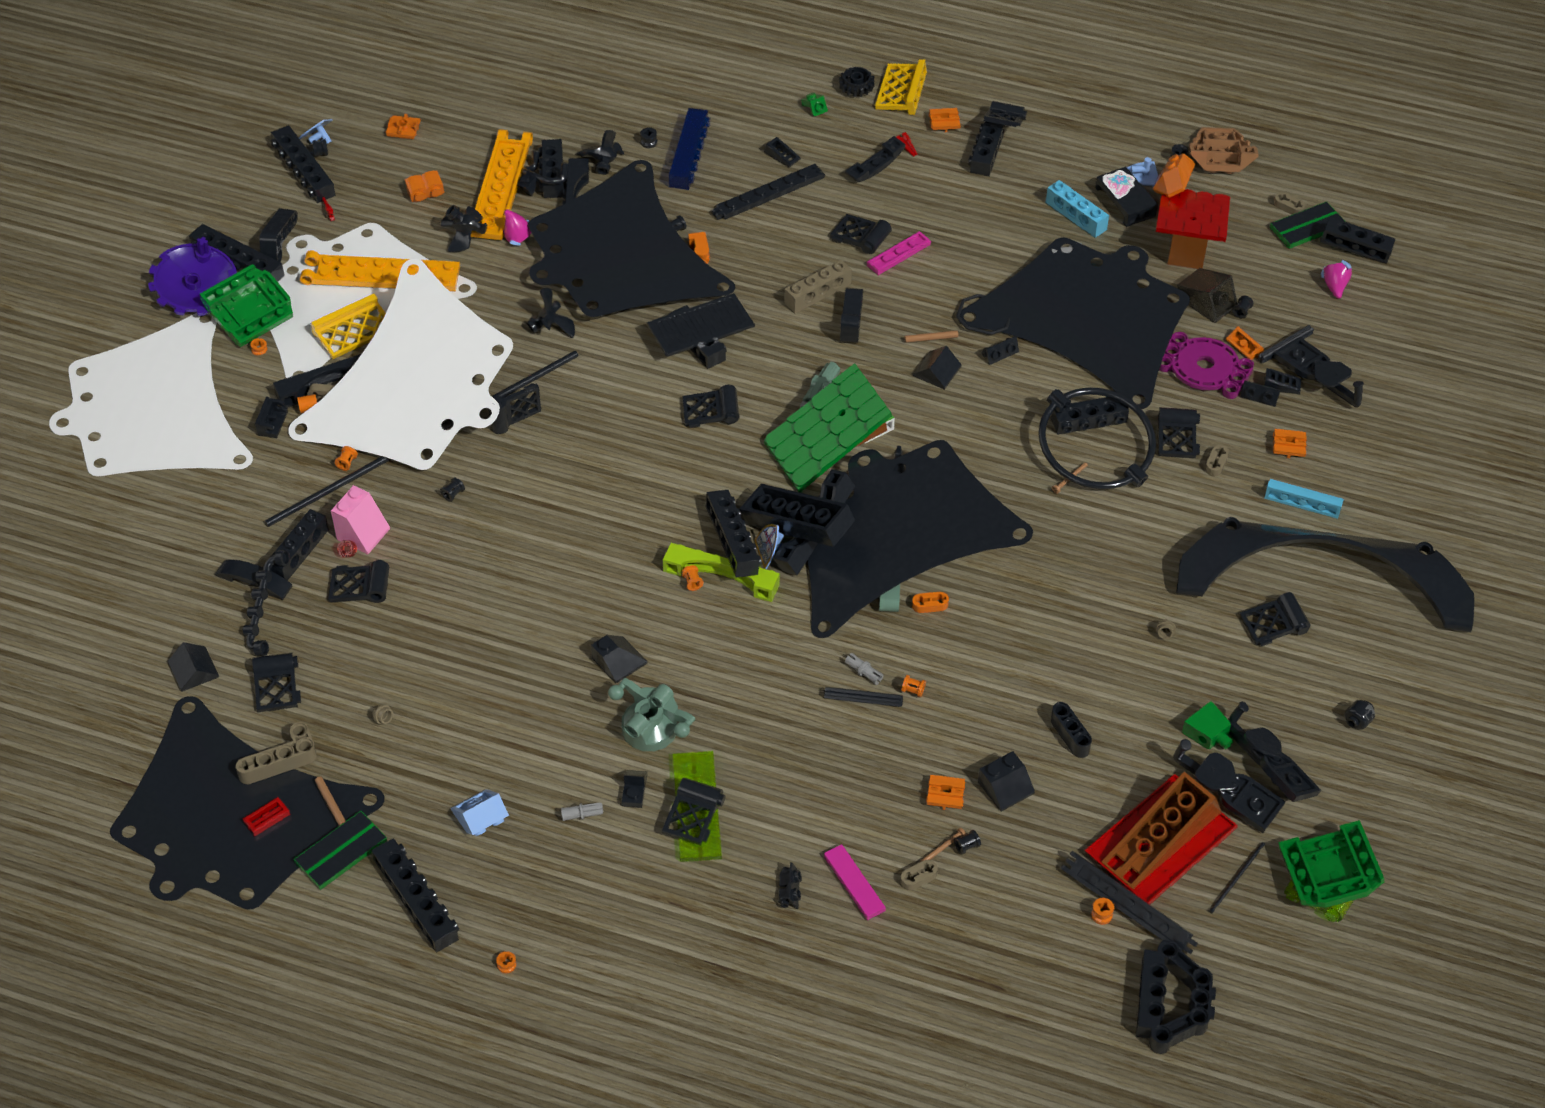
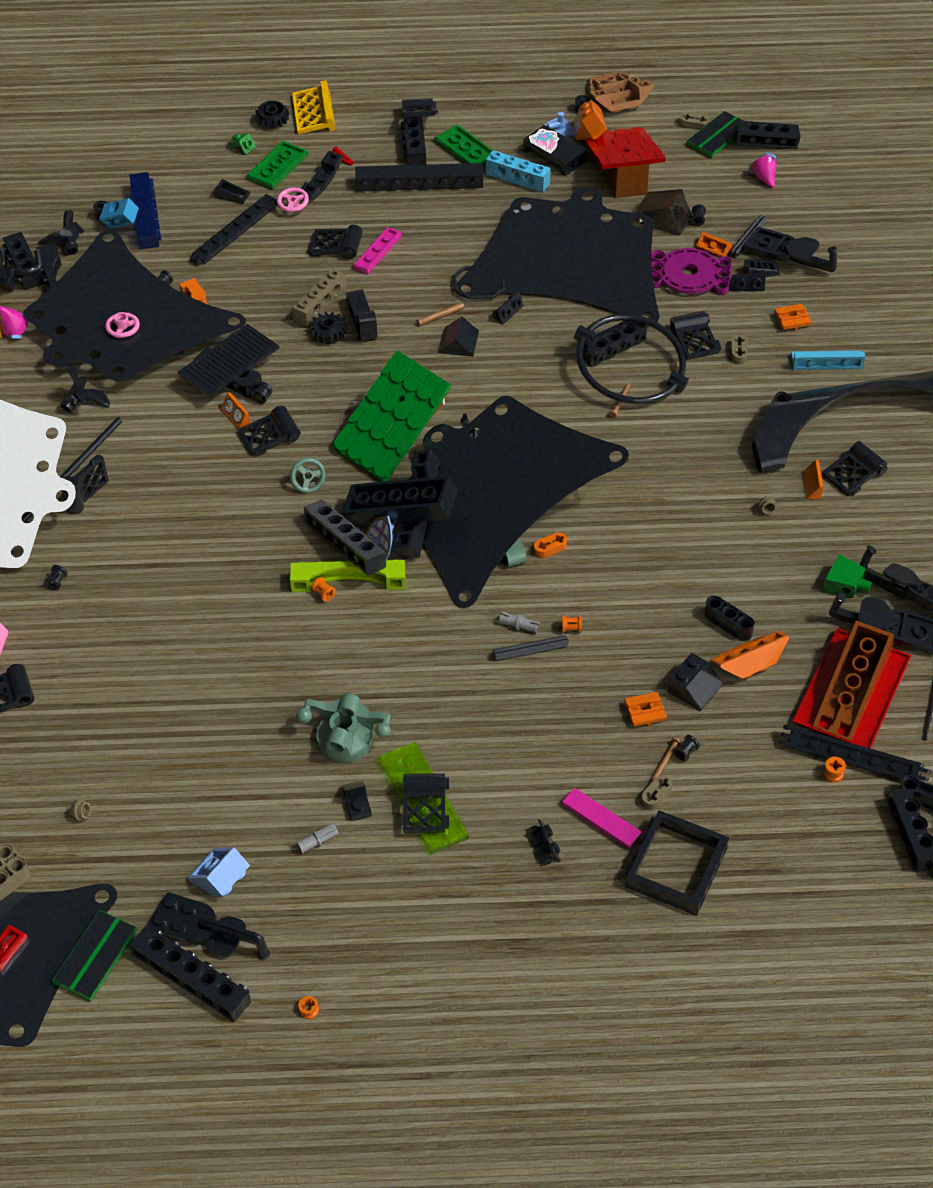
camera: 20 degrees left, 0 degrees up
medium nougat bar [315,777,346,826] -> none
black slope [591,635,647,683] -> none
sand green piece [803,362,840,402] -> none
orange piece [929,108,961,133] -> none
none -> dark azure brick [99,198,139,229]
none -> bright pink piece [105,312,140,338]
none -> black plate [148,892,270,960]
none -> slope [221,392,250,429]
none -> green tile [246,140,309,190]
none -> black wheel [251,381,273,404]
none -> bright pink piece [277,187,309,212]
none -> sand green piece [290,457,326,494]
none -> black gear [310,312,347,344]
none -> black brick [355,163,484,191]
none -> green tile [434,124,493,167]
none -> black window [624,810,730,916]
none -> orange wedge [711,631,789,679]
none -> orange slope [803,460,823,499]

